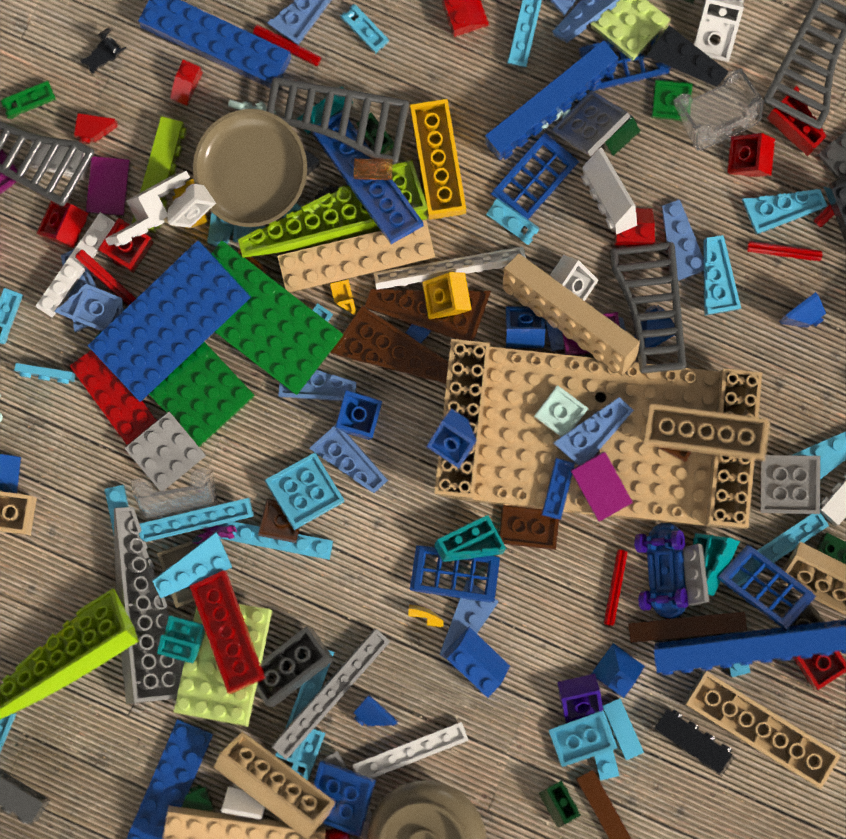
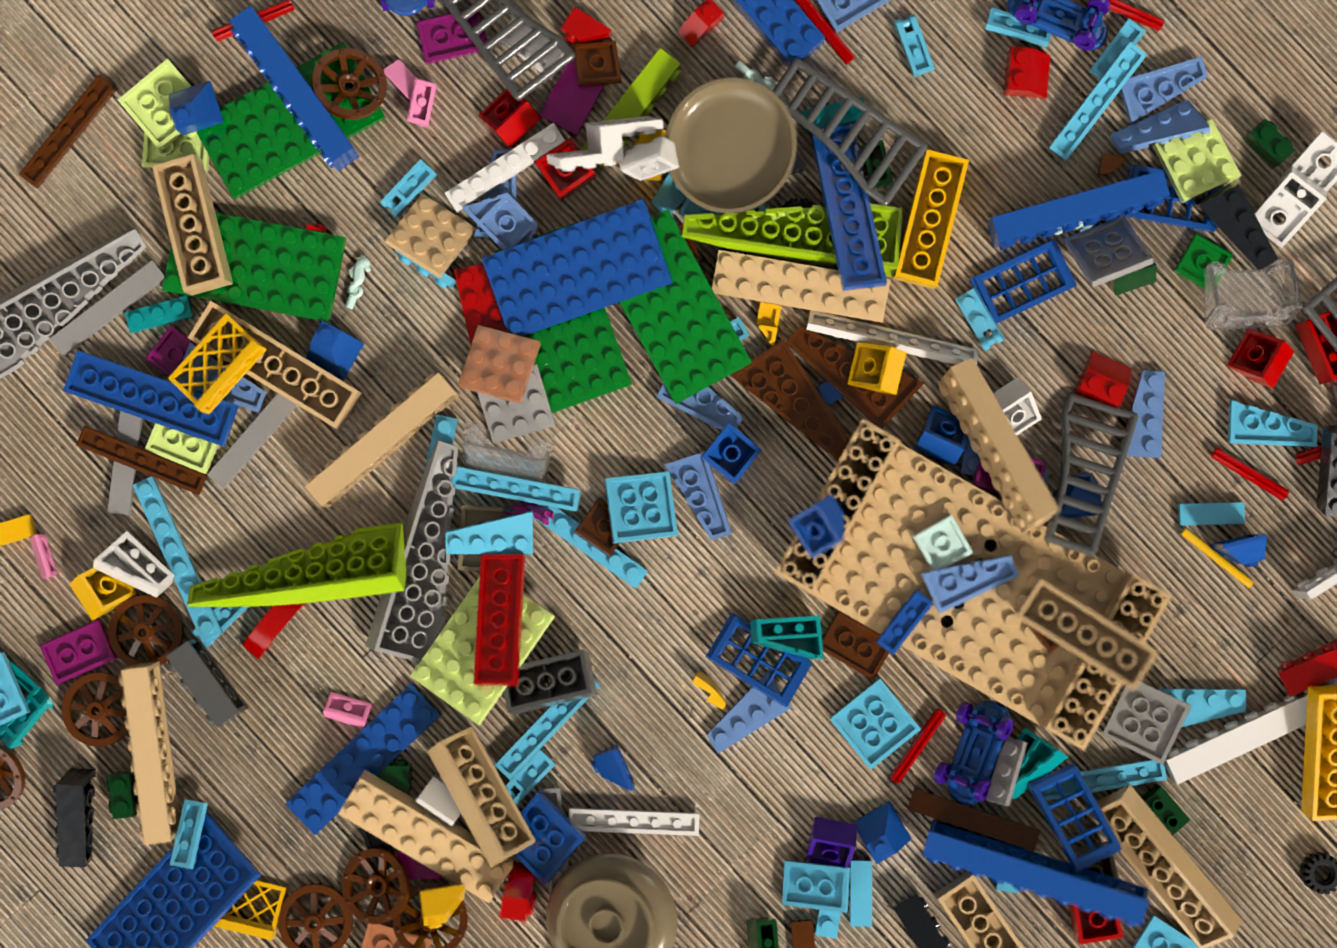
camera: 25 degrees right, 5 degrees up
red axle [75,249,136,306] -> none
teal slope [157,616,205,663] -> none
light grey plate [271,628,390,760] -> none
clear orange plate [354,159,393,180] -> none
blue slope [442,627,510,698] -> none
magenta tile [570,451,633,522] -> none
white slope [581,148,637,235] -> none
medium azure wing [704,235,741,316] -> none
none -> red slope [242,603,306,659]
none -> tan brick [305,372,460,507]
none -> bright pink slope [323,692,372,728]
none -> tan plate [385,193,476,278]
none -> nougat plate [458,325,541,404]
none -> reddish brown tile [573,41,621,87]
none -> medium azure plate [829,678,921,770]
none -> dark orange tile [1098,153,1124,176]
none -> medium azure tile [1178,502,1245,526]
none -> yellow bar [1180,528,1254,588]

